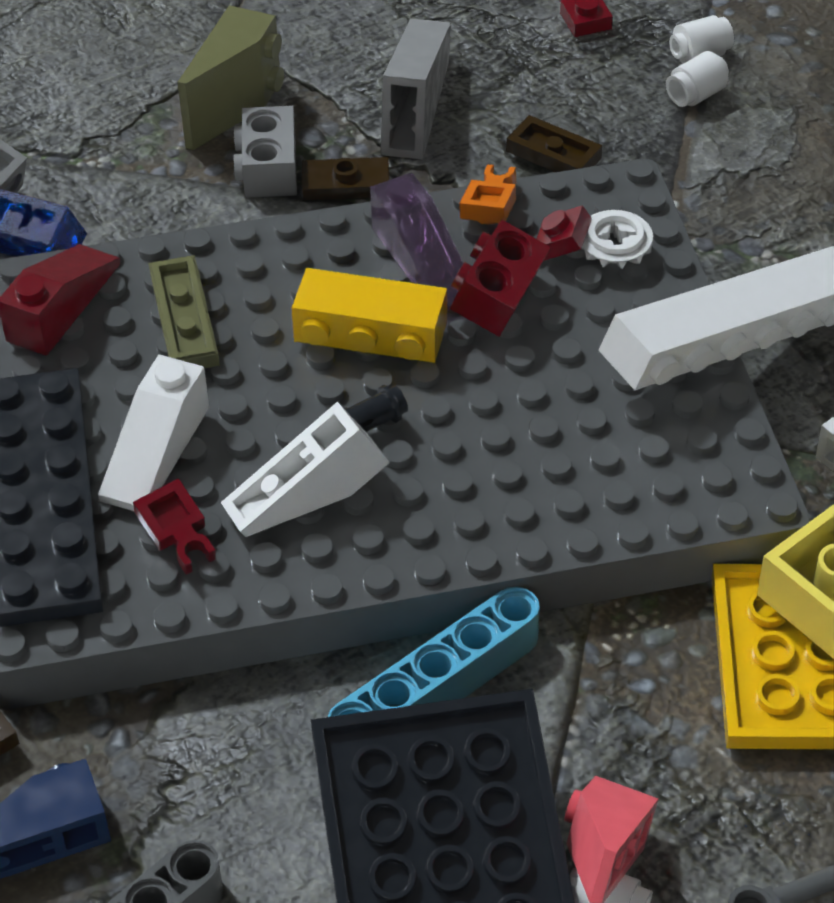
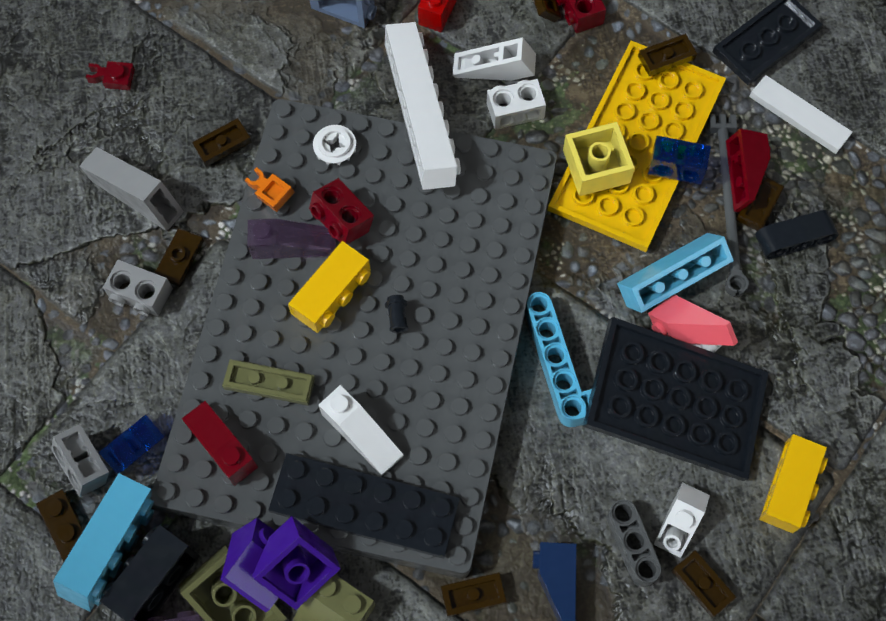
camera: 65 degrees left, 20 degrees up
dark red plate [133,478,216,575] -> none
olive slope [177,5,284,150] -> none
white slope [221,402,390,537] -> none
dark red plate [536,205,592,261] -> none
white brick [666,51,729,107] -> none
white brick [669,15,734,63] -> none
none -> medium azure brick [617,233,734,313]

